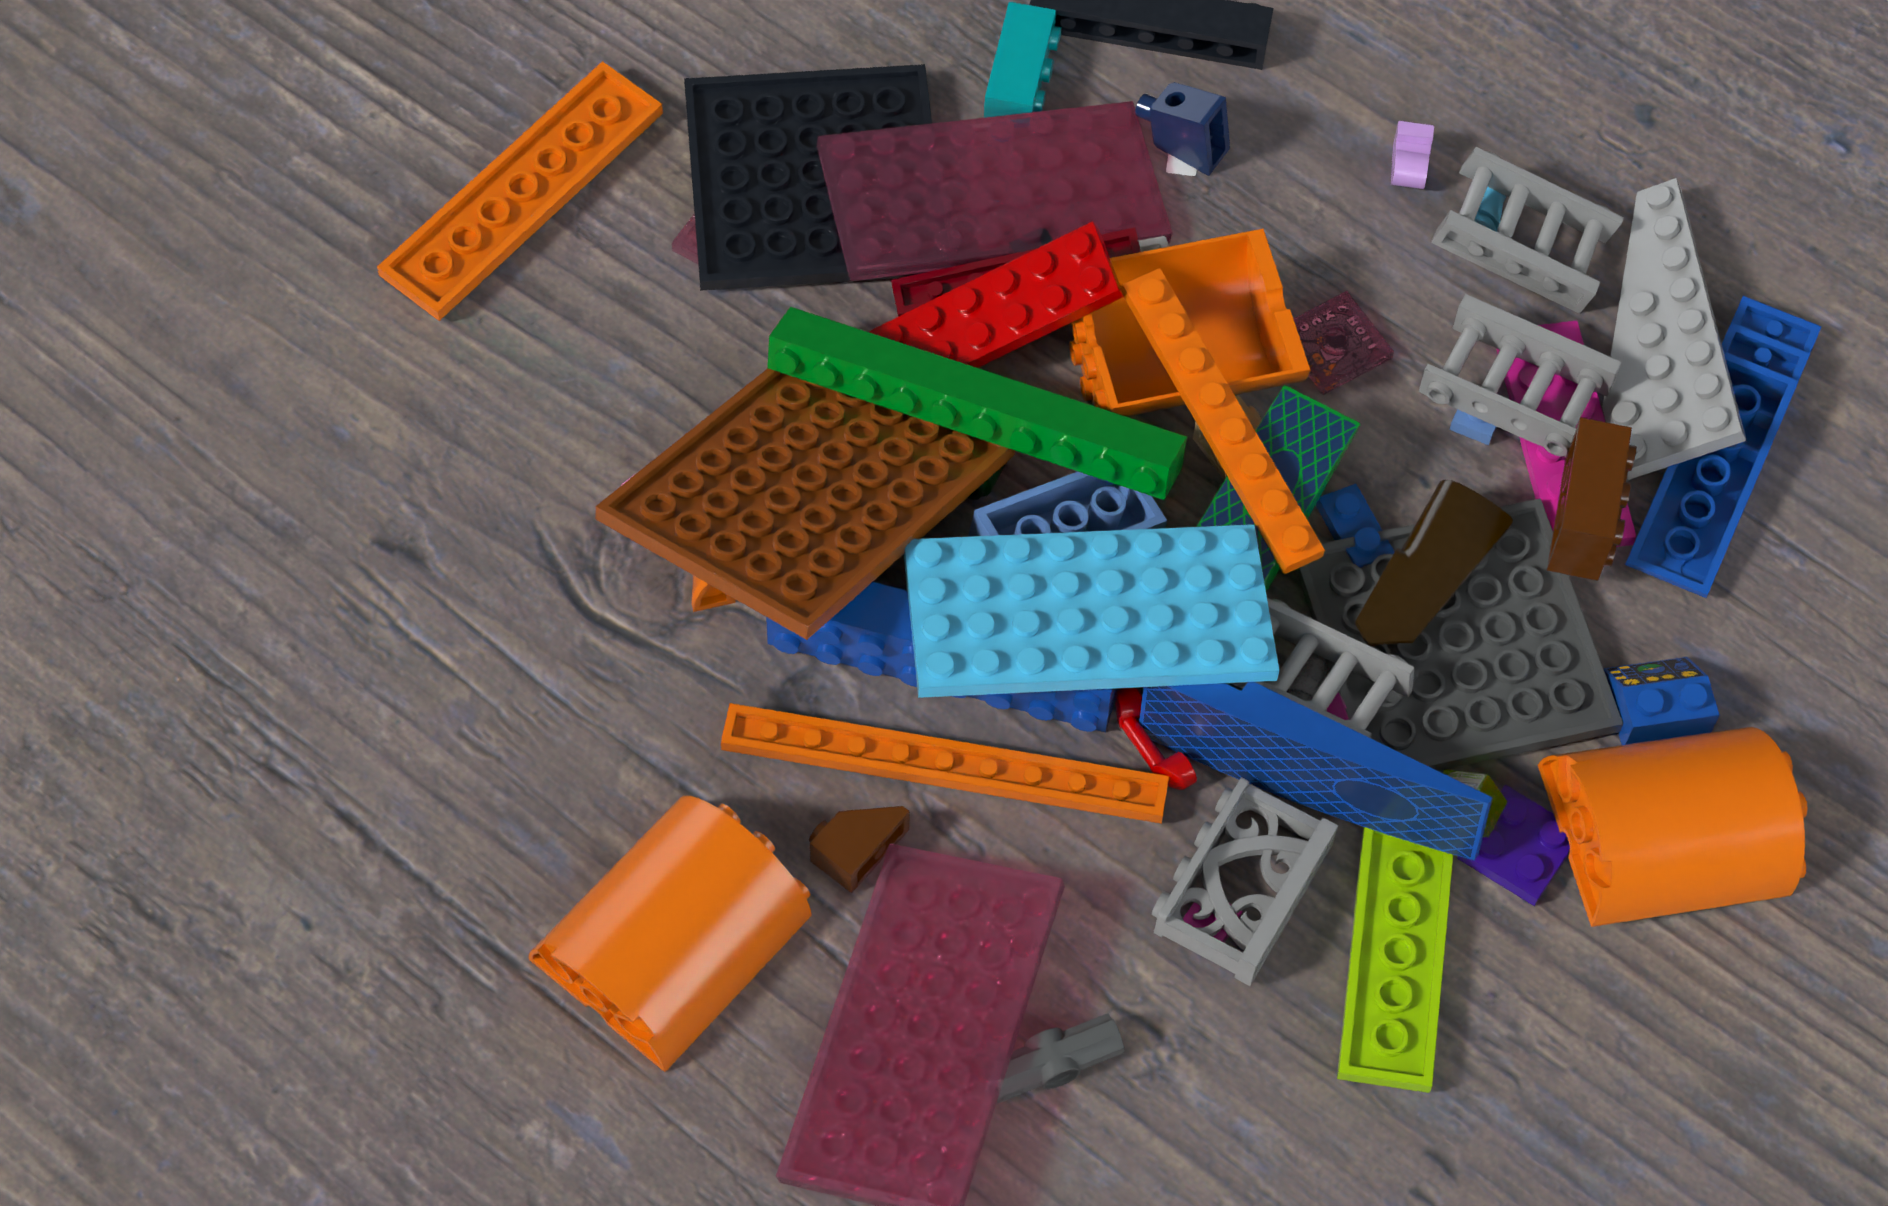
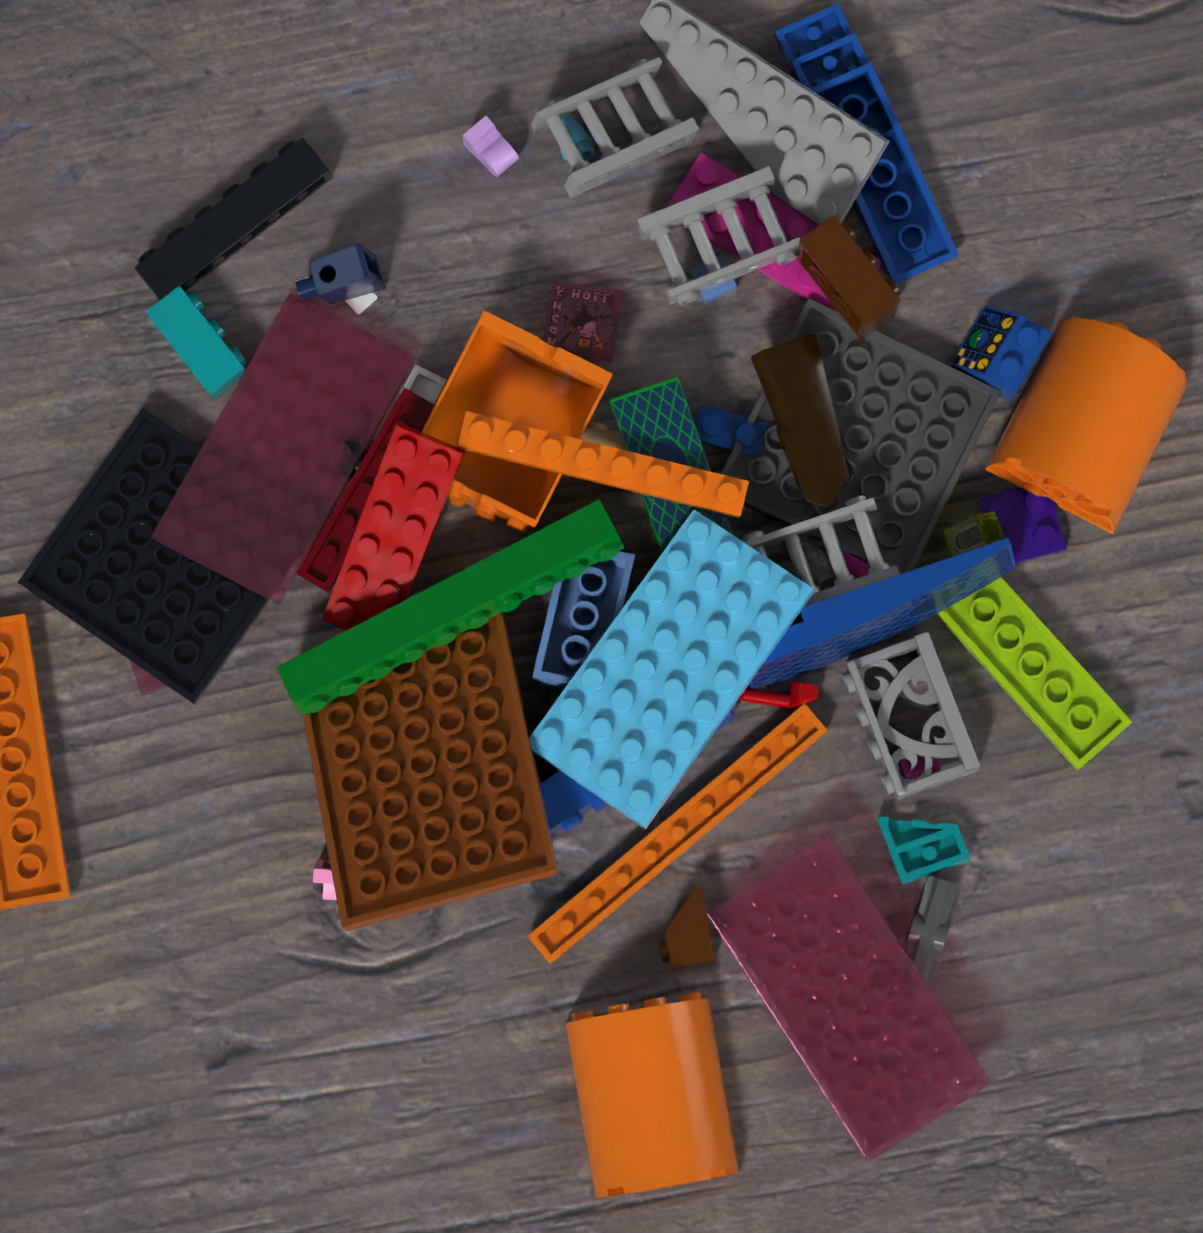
camera: 45 degrees left, 20 degrees up
none -> teal wing [877,816,970,885]

